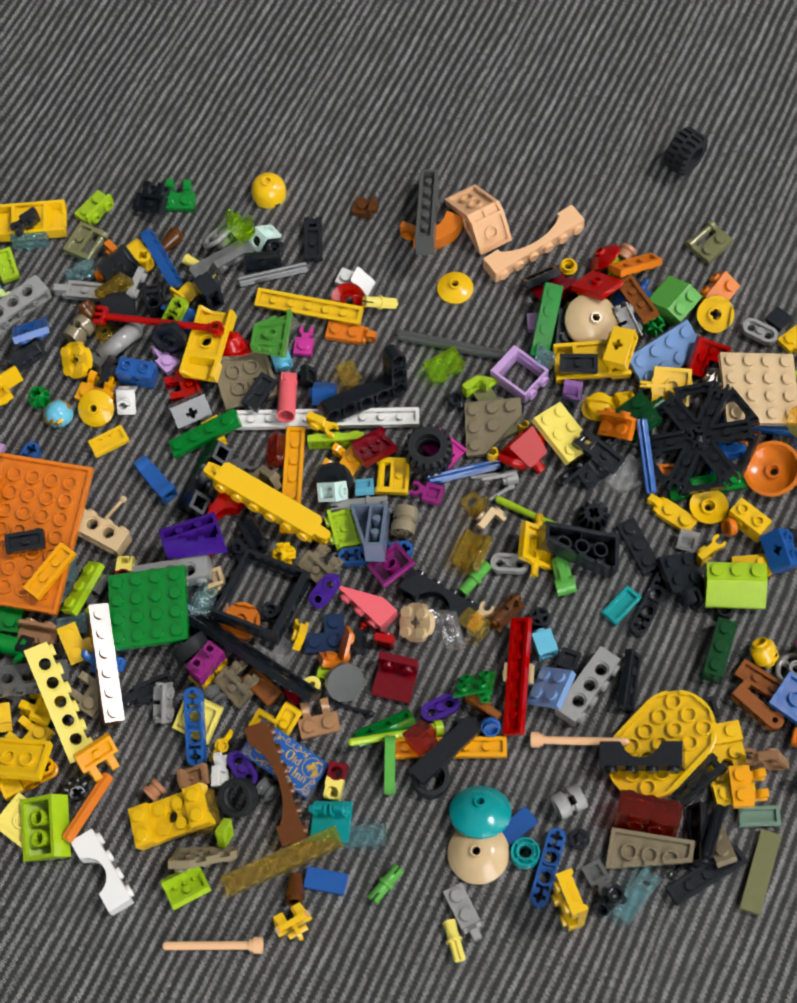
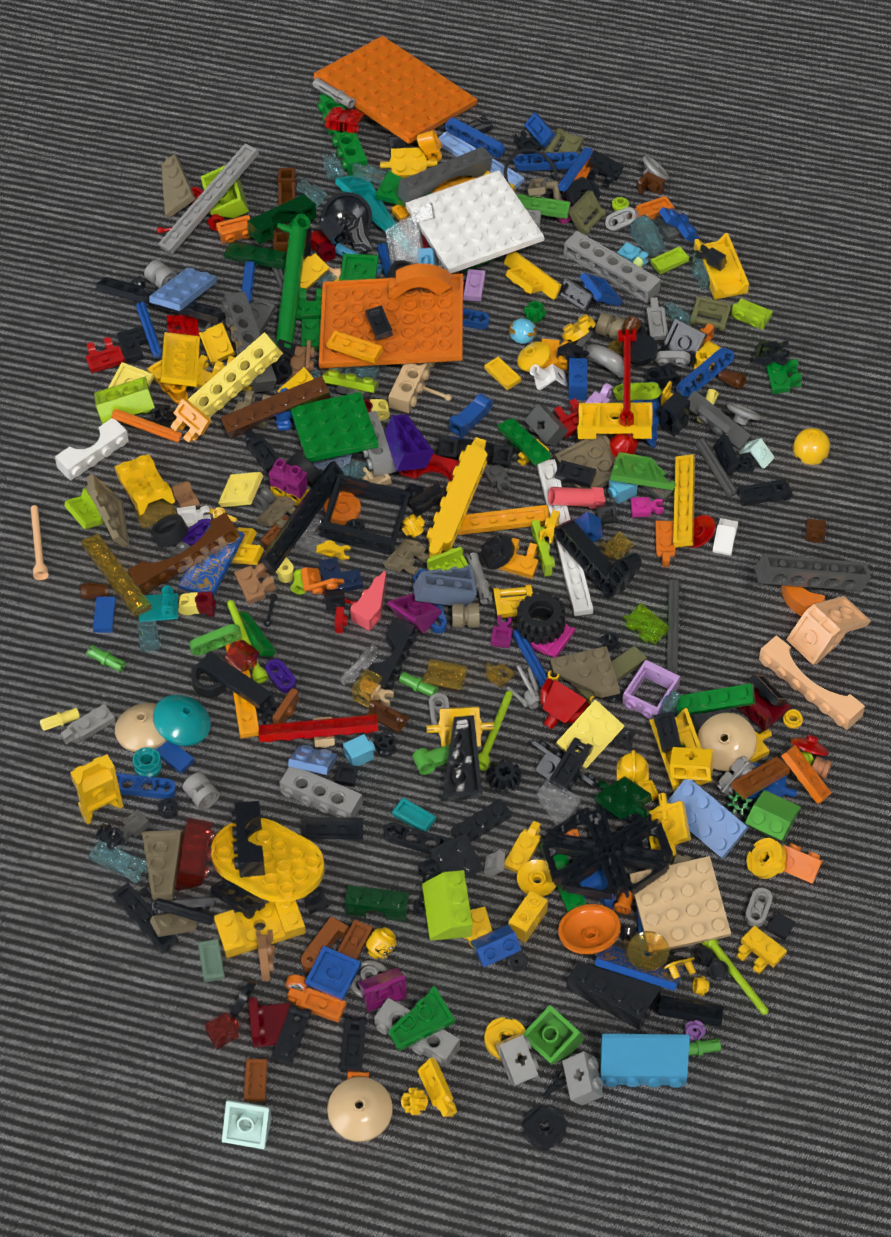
camera: 75 degrees right, 10 degrees down
clear yellow plate [94,272,134,300] -> none
nougat wheel [142,778,167,802] -> none
black plate [152,322,189,357] -> none
light grey hinge [153,682,175,724] -> none
blue beam [183,686,207,766] -> none
lime plate [215,818,234,848] -> none
clear neon green bracket [225,209,256,243] -> none
dark tan bracket [251,465,282,490] -> none
clear red plate [266,431,286,468] -> none
yellow hips [273,902,312,941] -> none
dark purple plate [309,573,341,608] -> none
light aqua bracket [317,481,348,502] -> none
dark grey tile [324,662,364,702] -> none
dark red bracket [351,426,397,468] -> none
medium azure tile [355,478,375,496] -> none
light yellow axle [362,295,398,310] -> none
dark red bracket [371,651,420,704] -> none
tan plate [399,603,435,642] -> none
yellow dish [437,272,473,304] -> none
green hinge [453,670,496,703] -> none
lime slope [462,375,498,398] -> none
tan bracket [475,506,507,530] -> none
blue plate [480,717,501,737] -> none
light nougat piece [530,732,629,748] -> none
medium lavender plate [562,379,583,400] -> none
red plate [571,270,623,301] -> none
orange bracket [596,408,637,441] -> none
blue axle [636,419,657,494] -> none
olive plate [685,220,734,265] -> none
red plate [686,336,732,377] -> none
yellow plate [695,534,727,567] -> none
orange tile [721,517,738,537] -> none
light orange plate [728,765,769,809] -> none
olive tile [739,829,782,916] -> none

